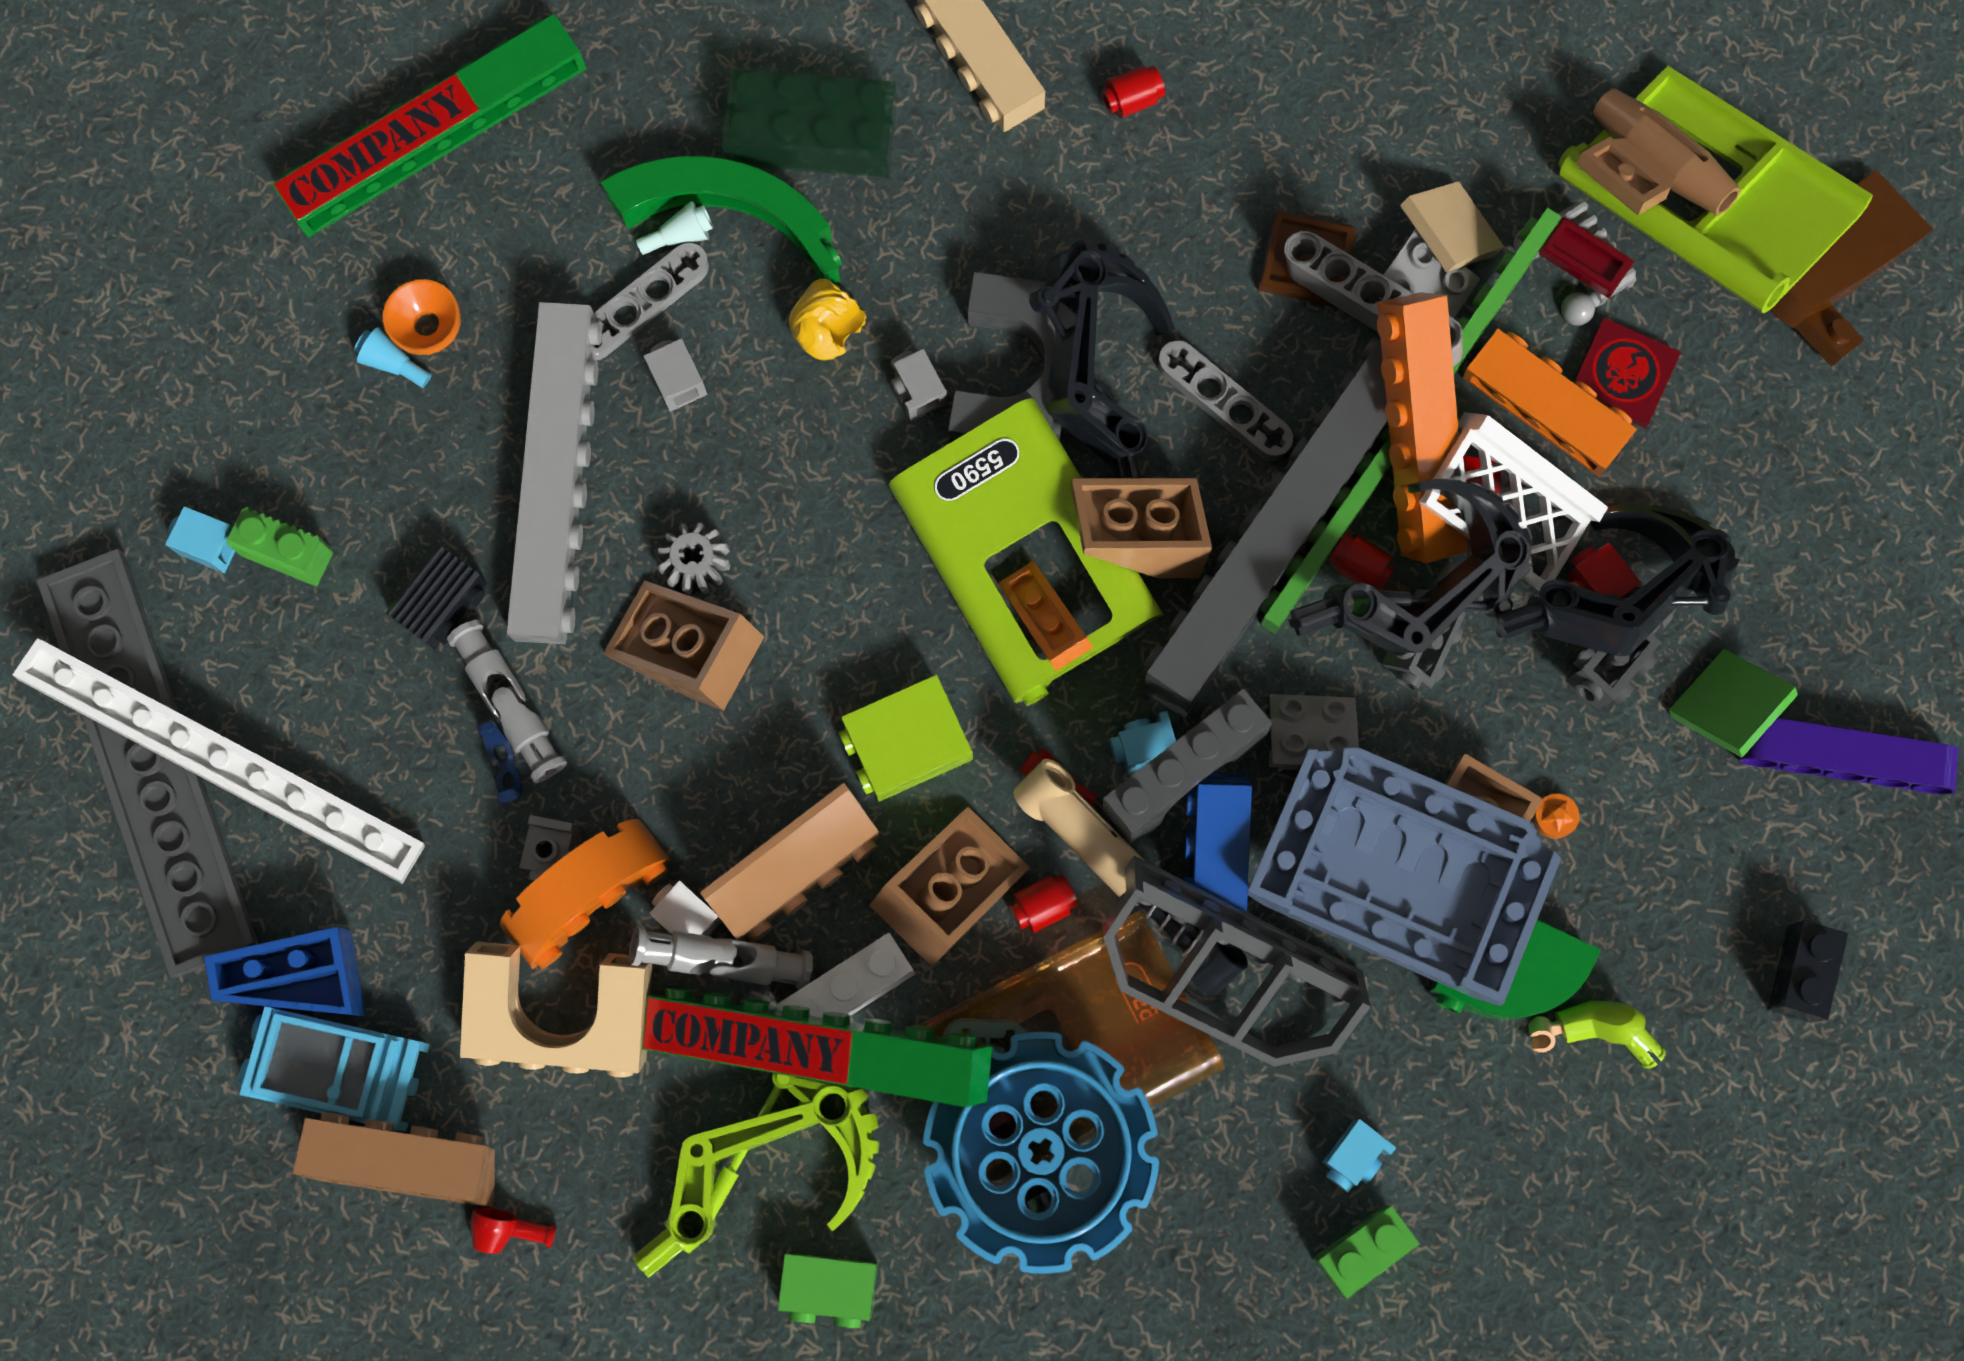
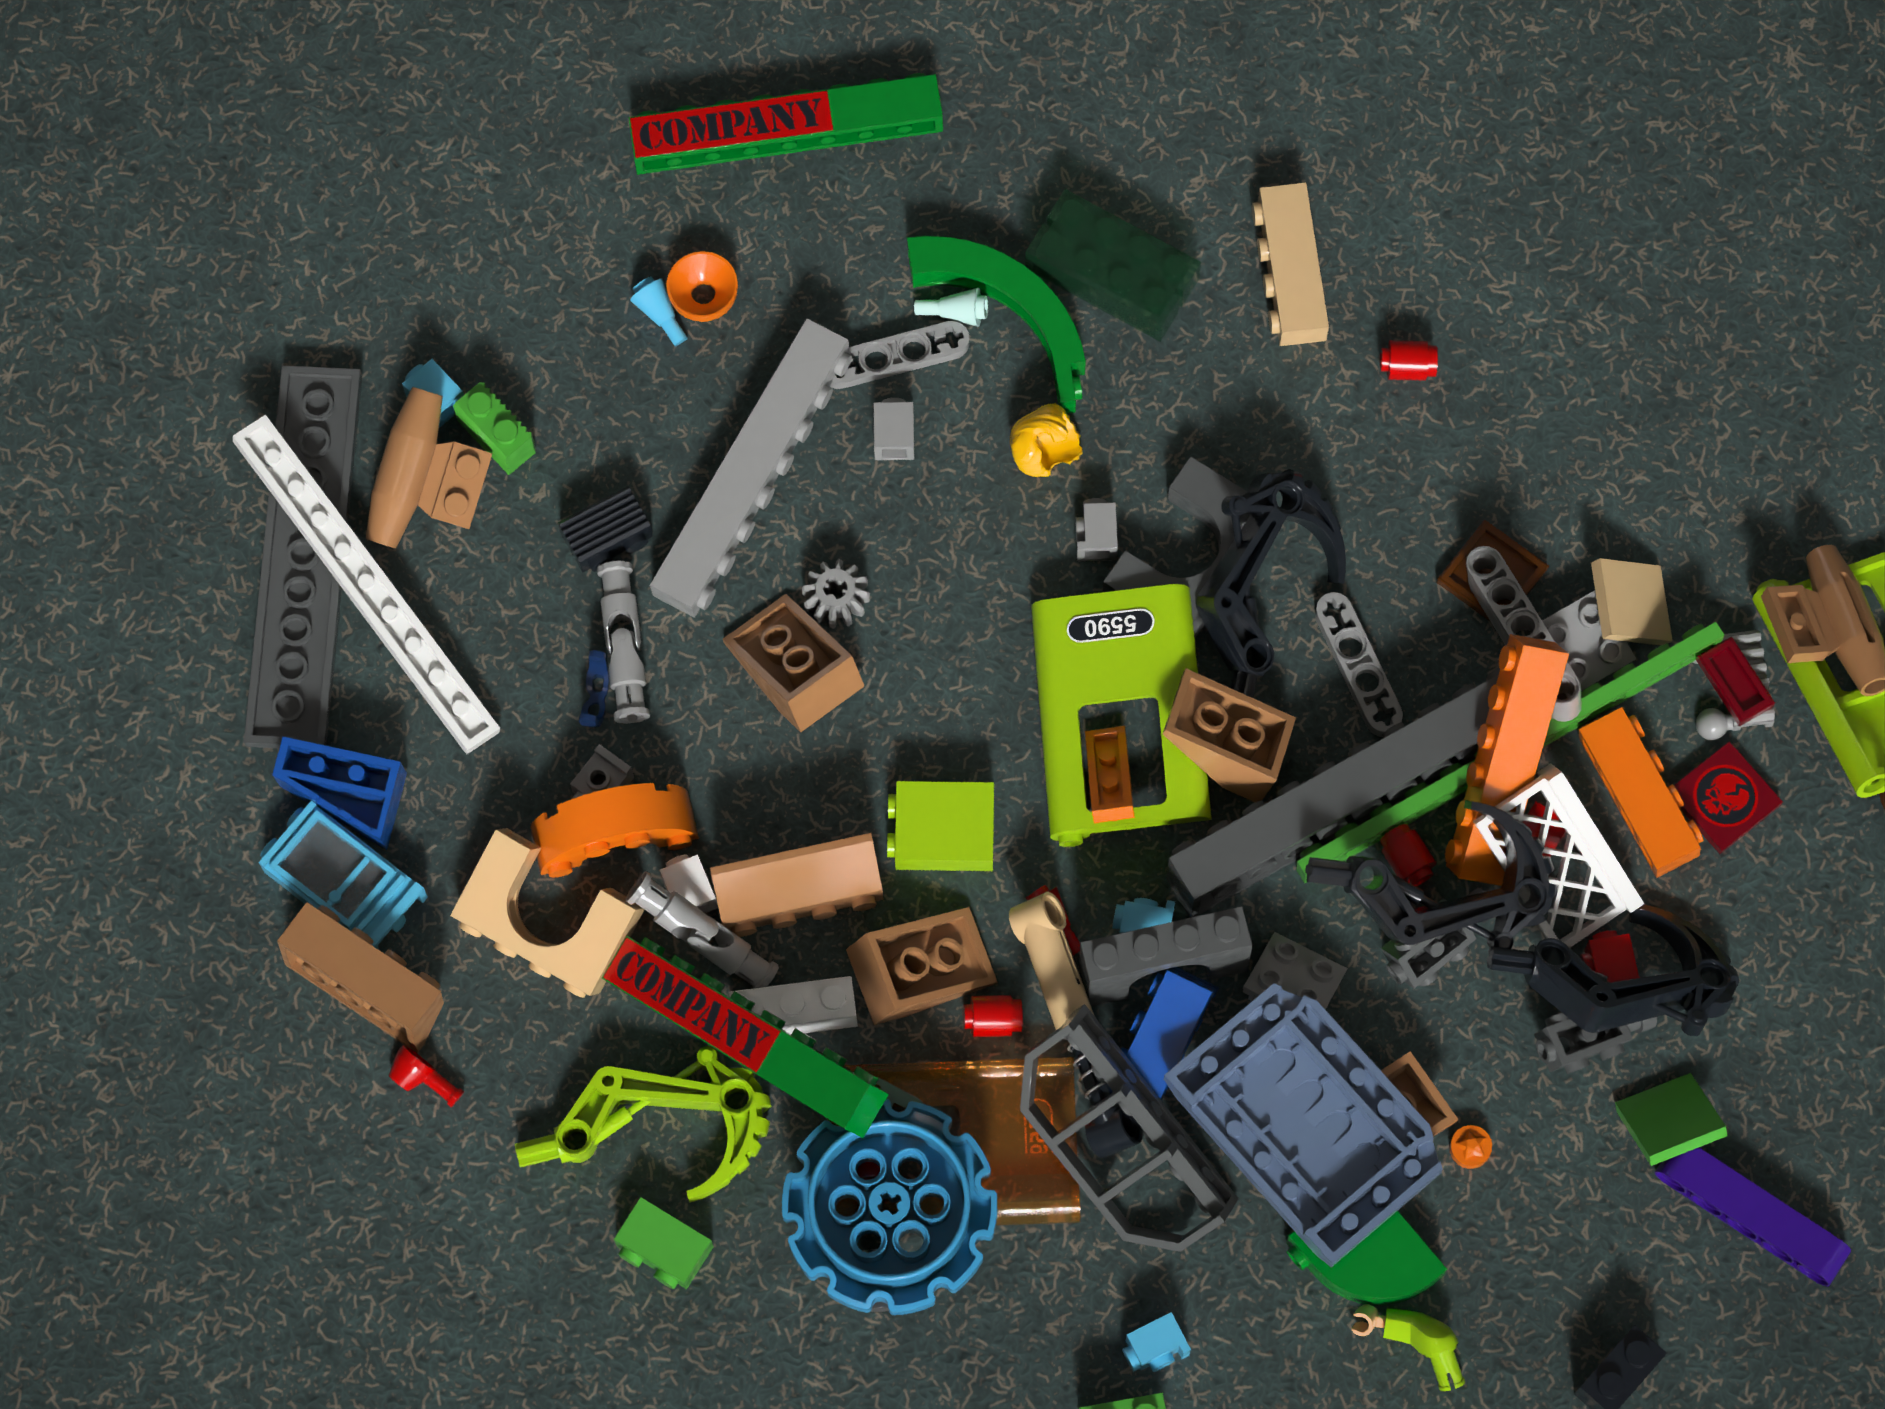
camera: 25 degrees right, 5 degrees down
none -> medium nougat plate [366,387,493,548]

